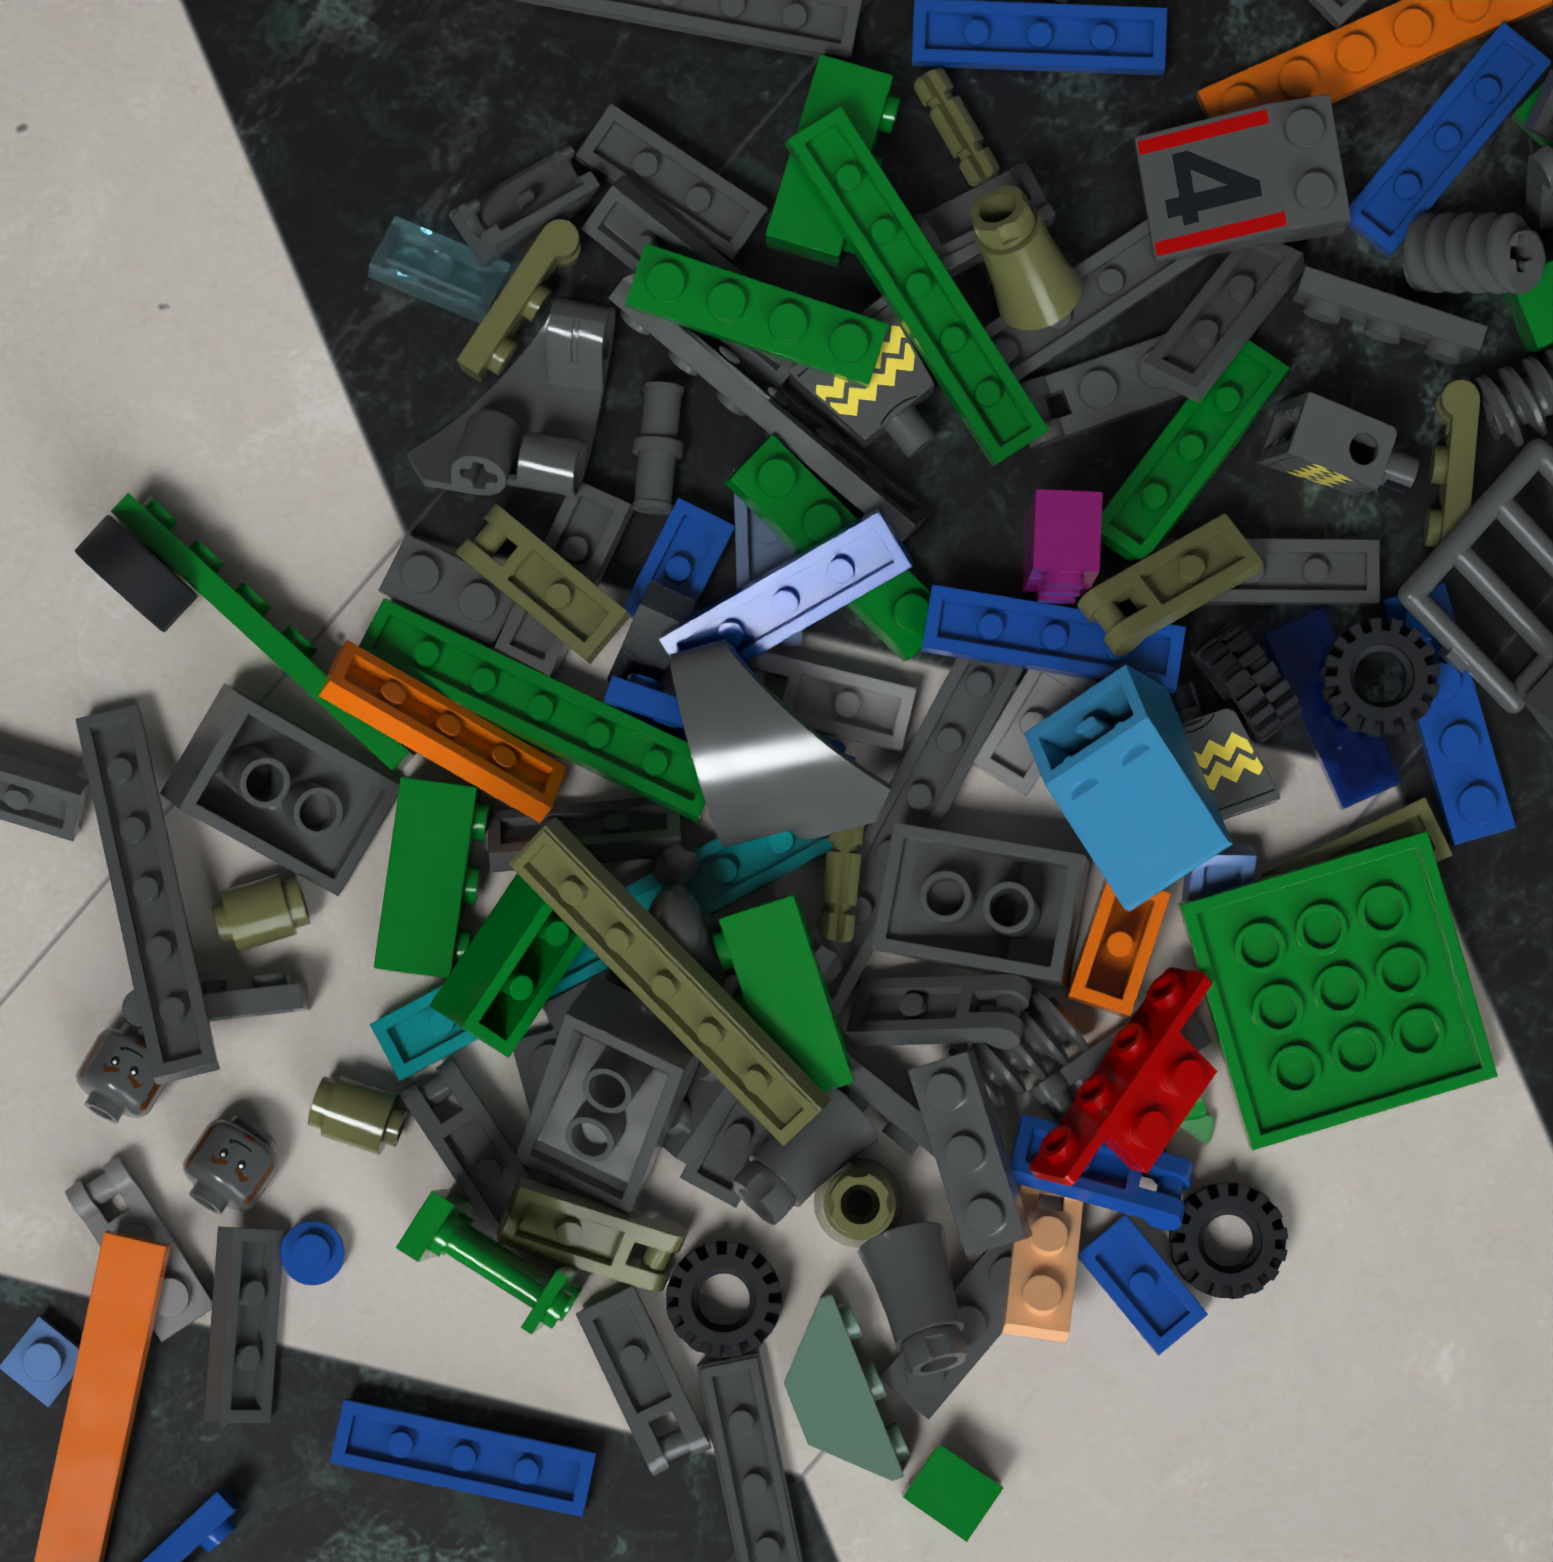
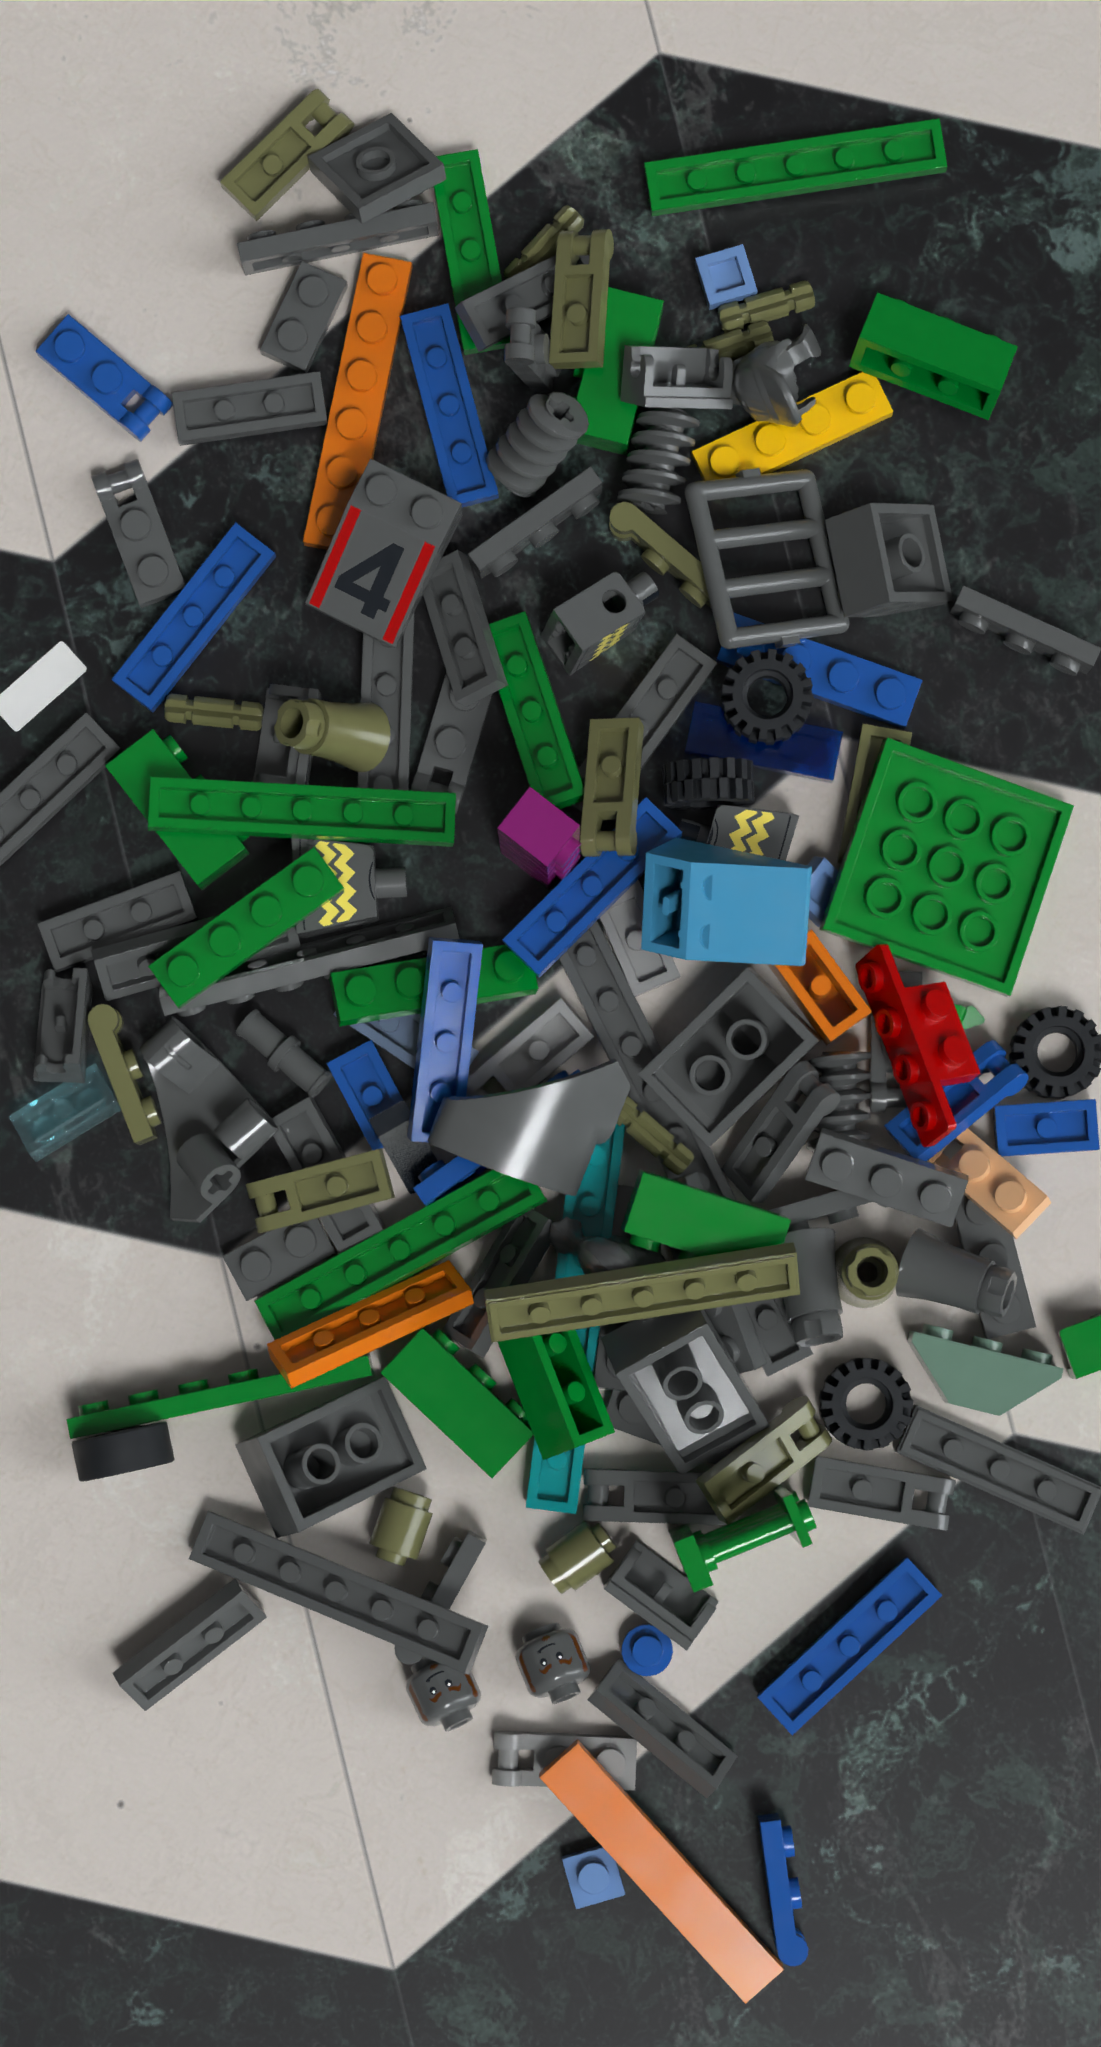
camera: 55 degrees left, 0 degrees up
none -> dark grey hinge [603,1540,719,1651]

